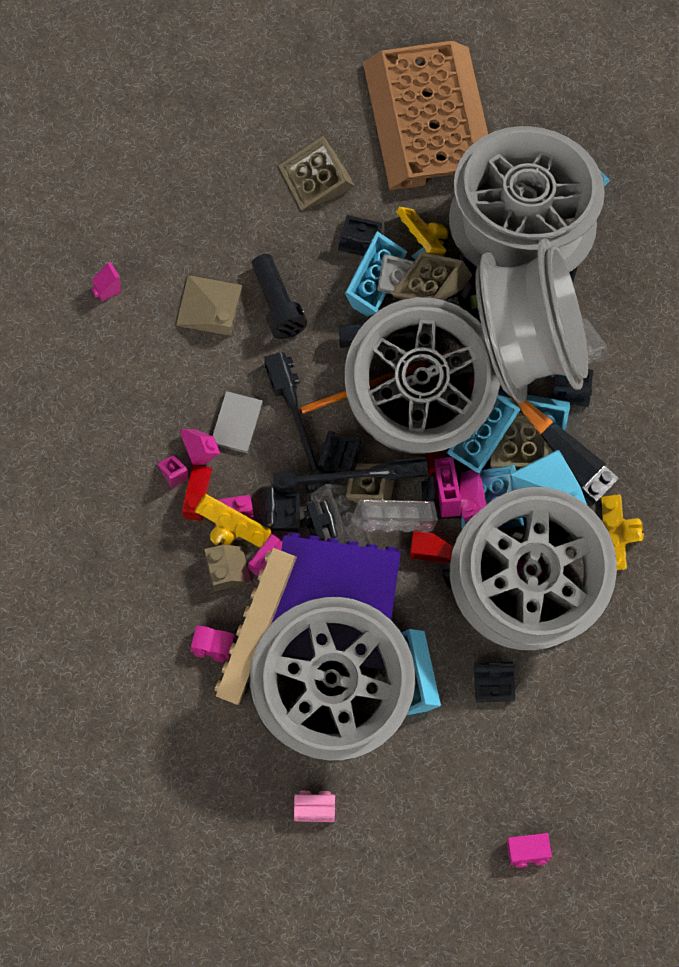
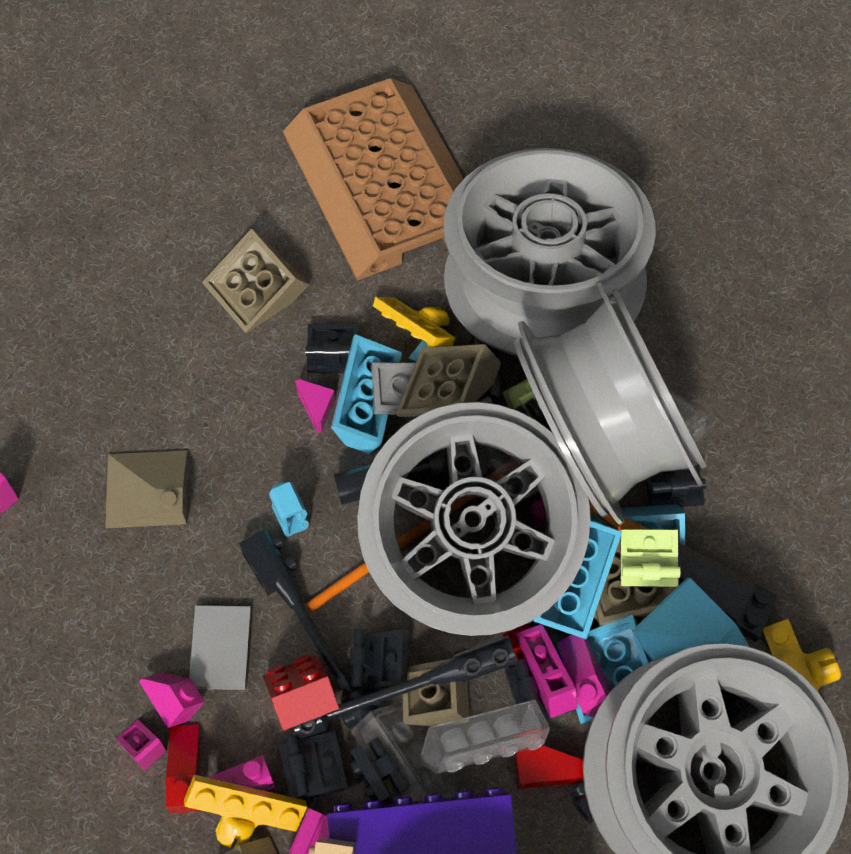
camera: 10 degrees left, 5 degrees down
black piece [251,254,307,339] -> none
none -> brick [262,655,339,731]
none -> medium azure brick [269,482,309,537]
none -> dark pink slope [295,379,335,434]
none -> yellowish green plate [620,530,680,587]

